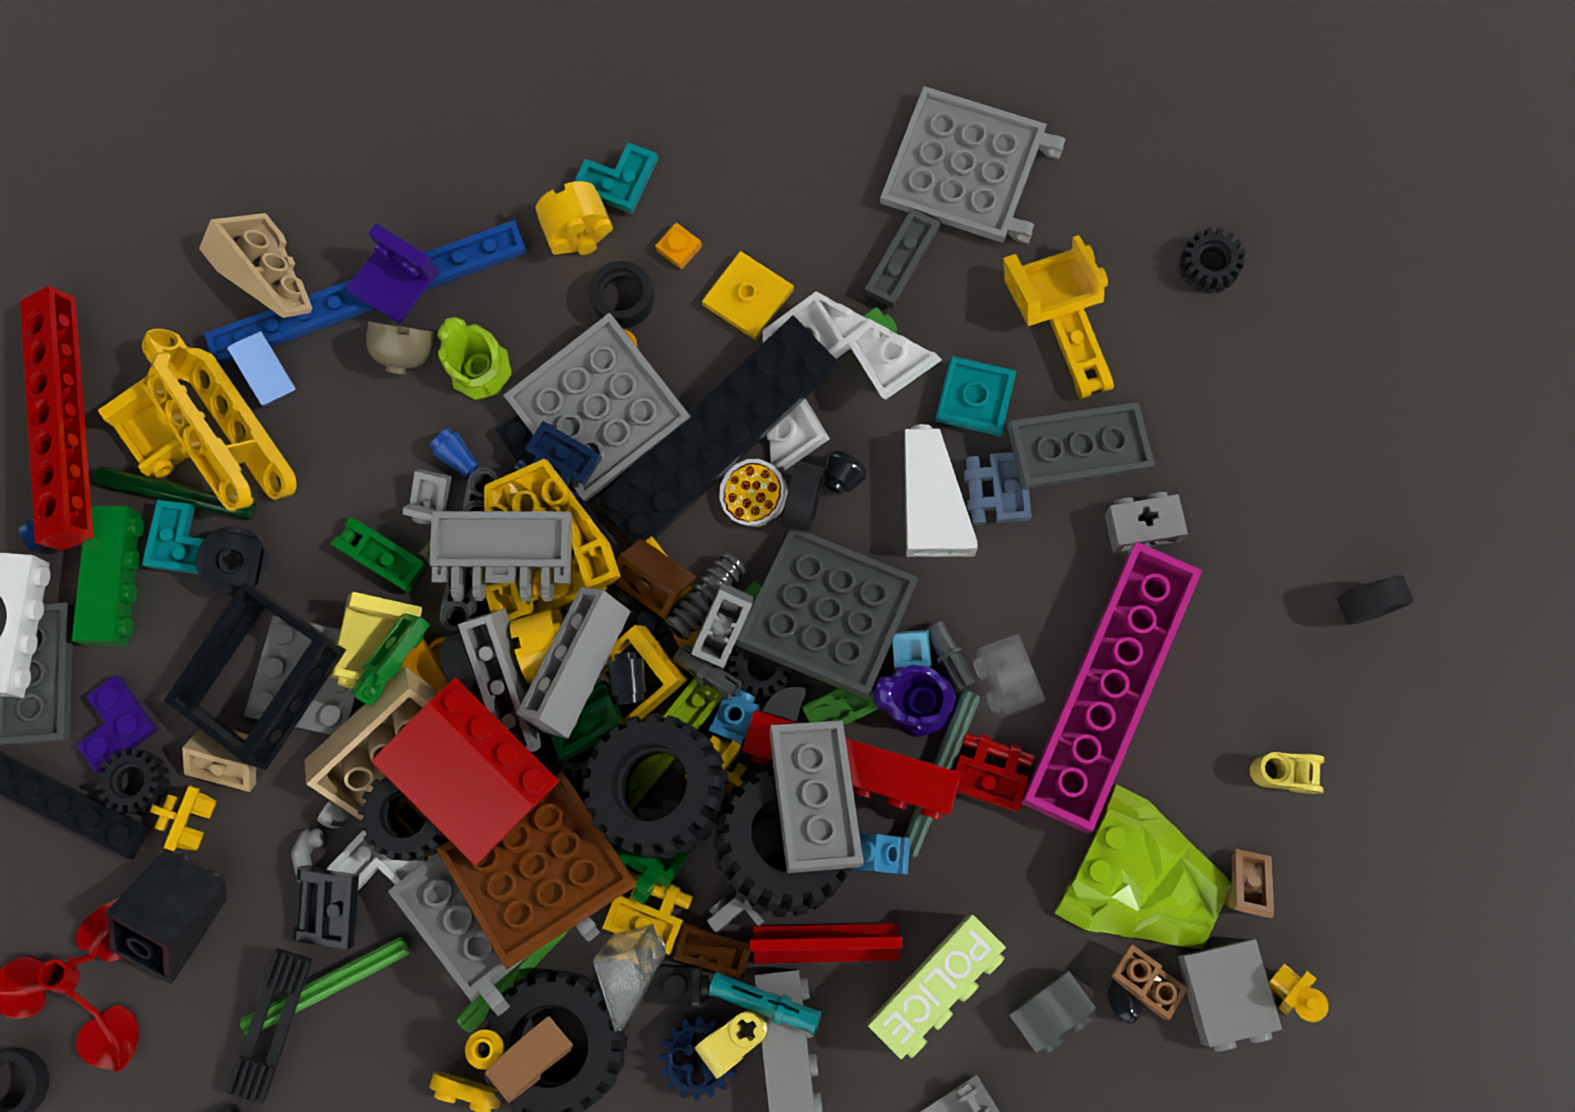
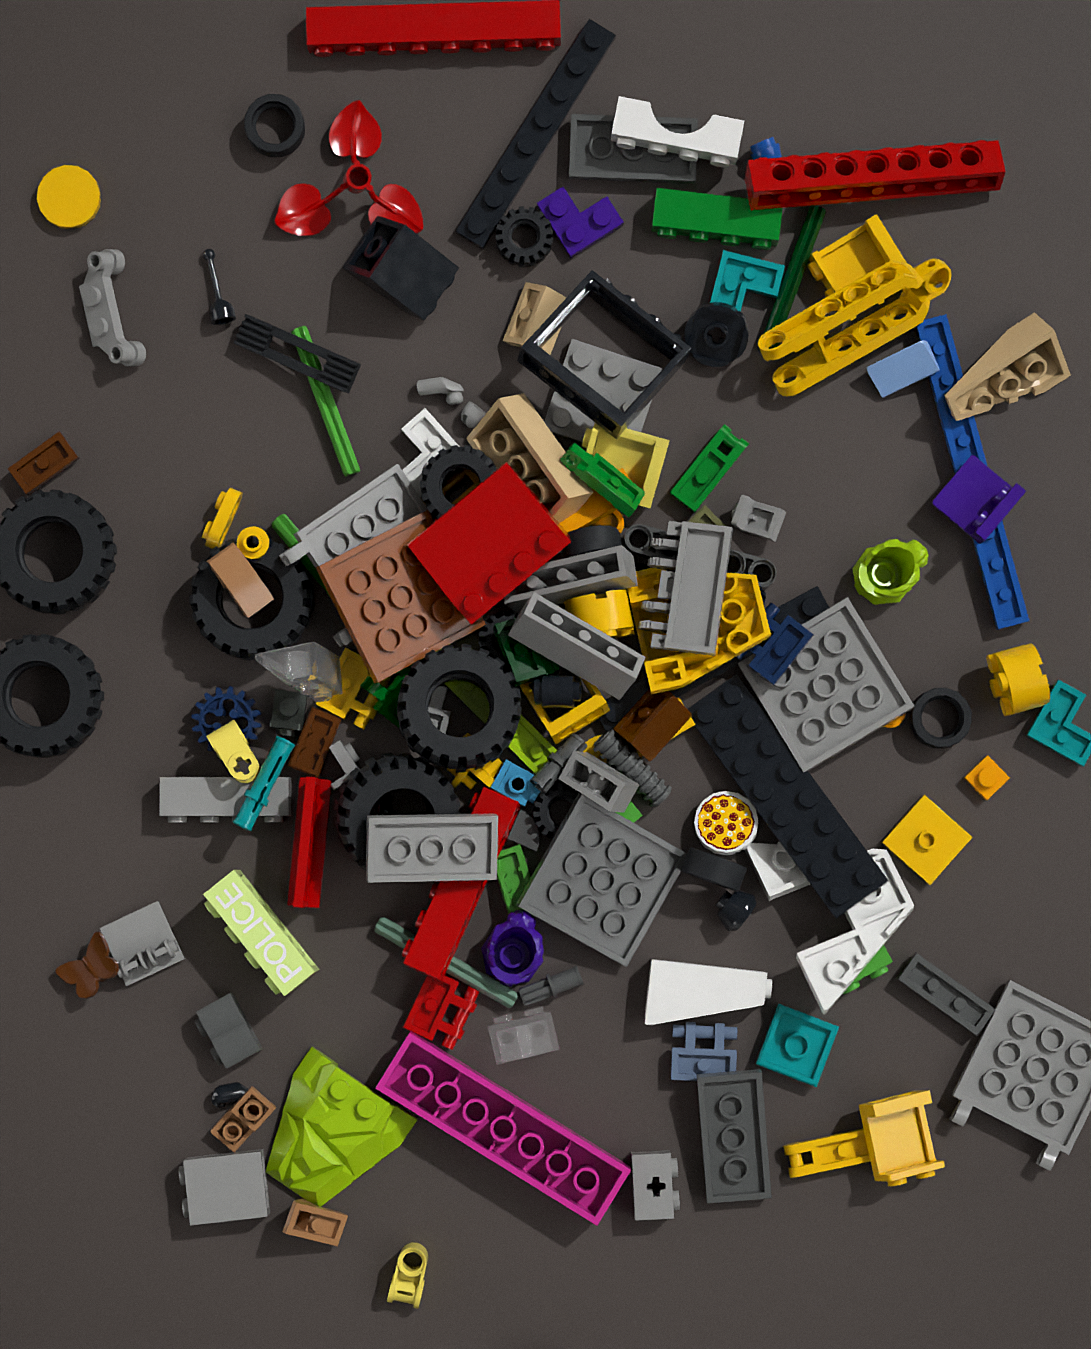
camera: 90 degrees right, 10 degrees up
yellow hips [150,785,217,851] -> none
black plate [293,865,359,950] -> none
dark tan cylinder [366,321,435,374] -> none
blue cone [430,428,480,478] -> none
dark azure brick [852,833,910,875] -> none
medium azure plate [892,630,931,669] -> none
black tyre [1179,228,1245,294] -> none
yellow hips [1269,964,1329,1023] -> none

